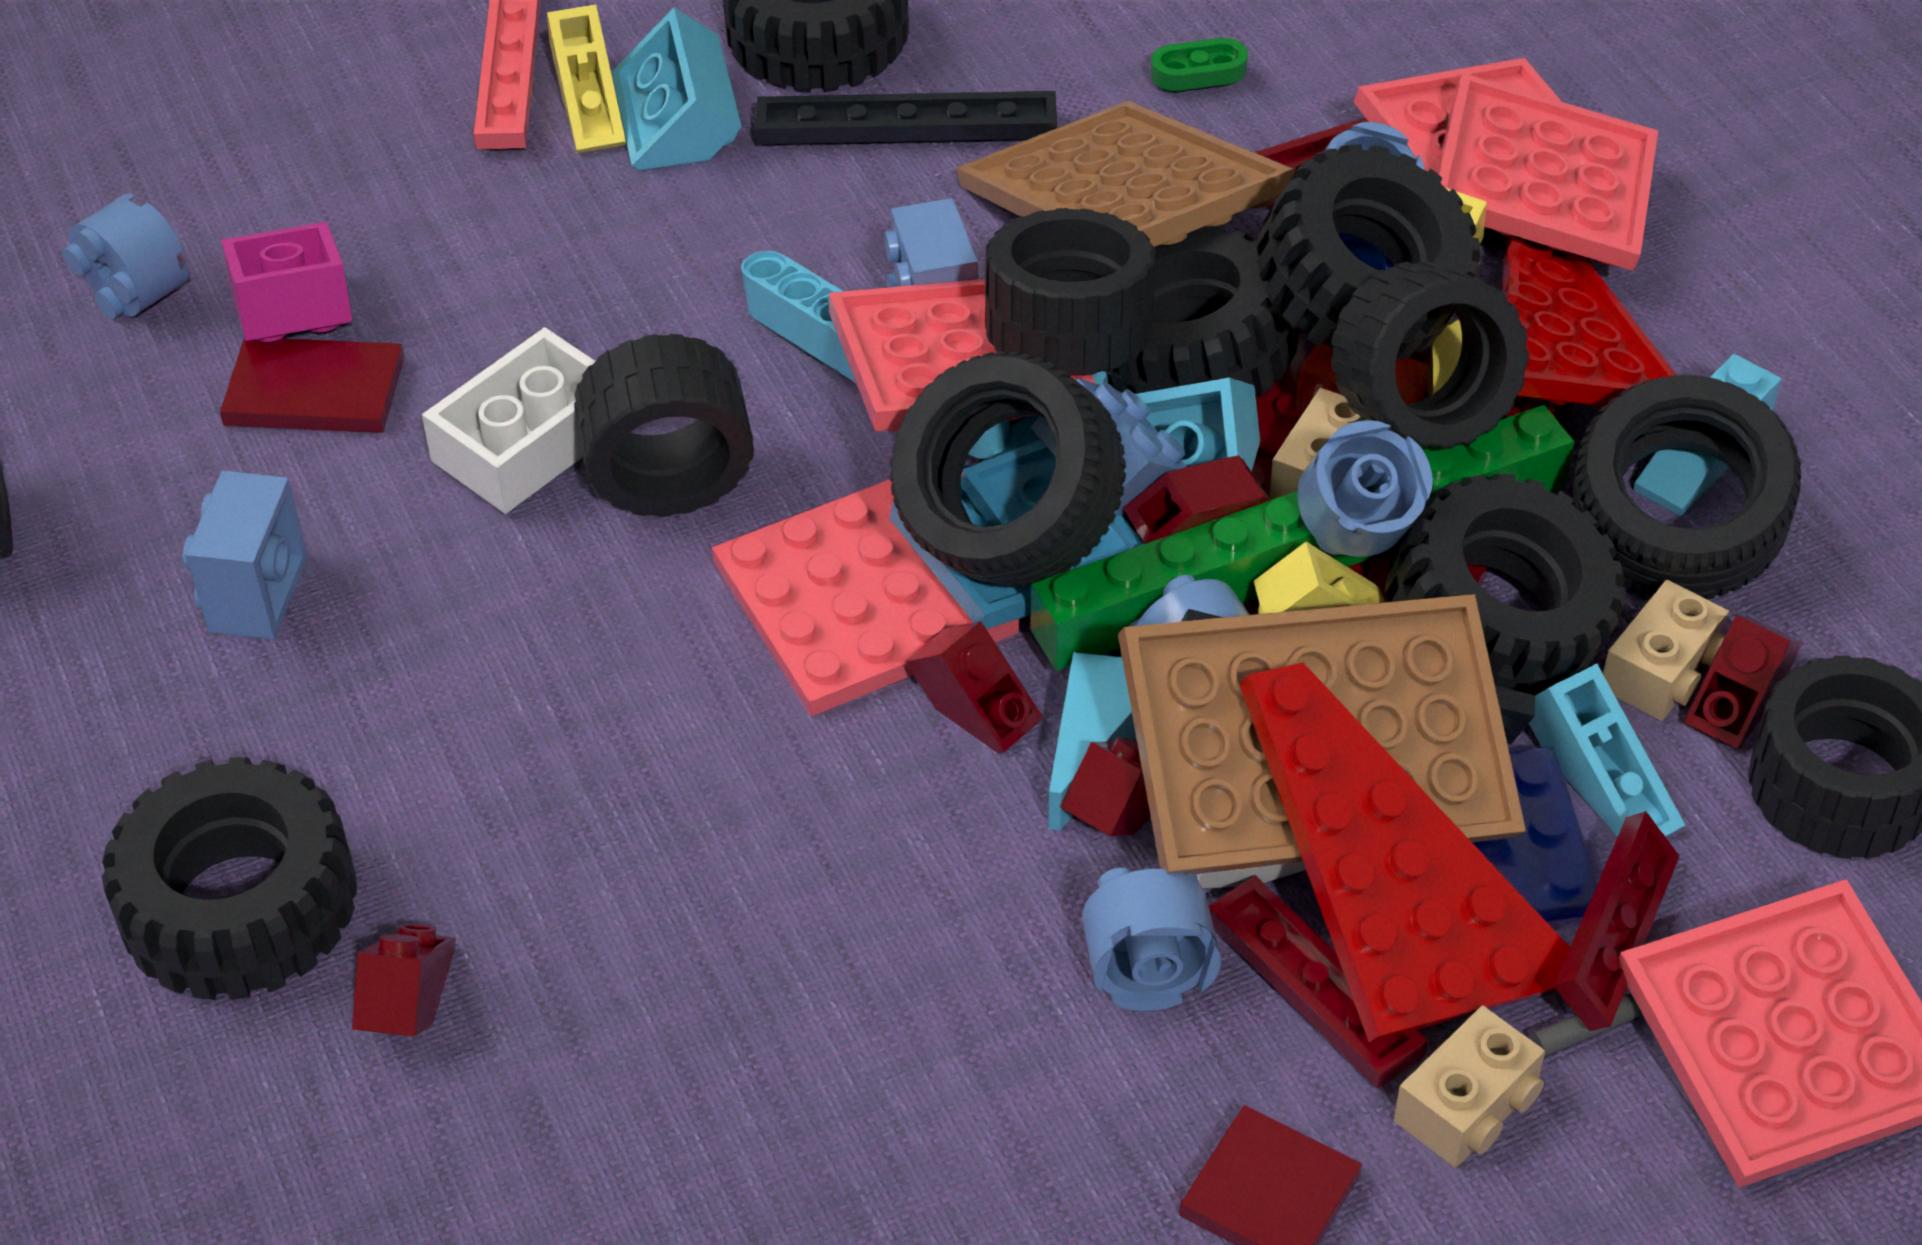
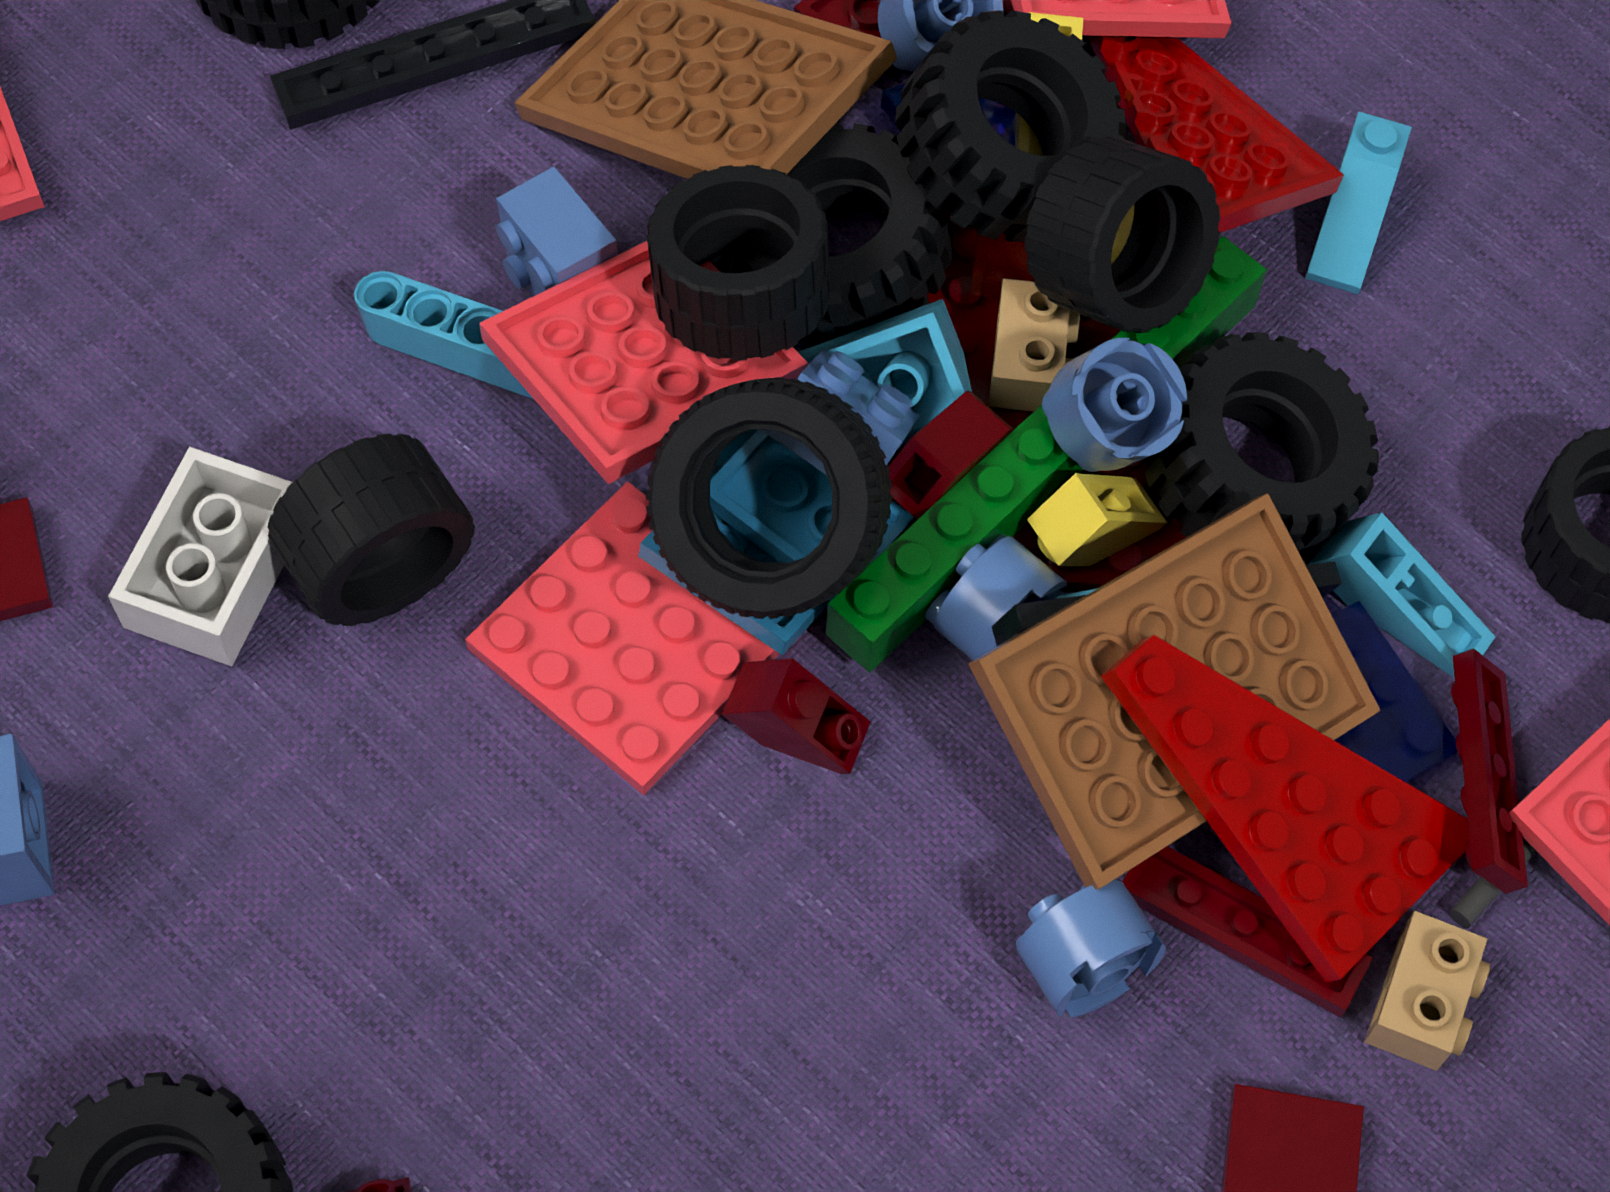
camera: 25 degrees left, 15 degrees up
light yellow slope [547,4,626,153] -> none
medium azure slope [611,7,742,170] -> none
medium azure slope [1048,652,1136,831] -> none
dark red slope [1060,736,1151,836] -> none
black tyre [1572,375,1802,599] -> none
tan brick [1603,579,1729,721] -> none
dark red slope [1684,615,1803,749] -> none

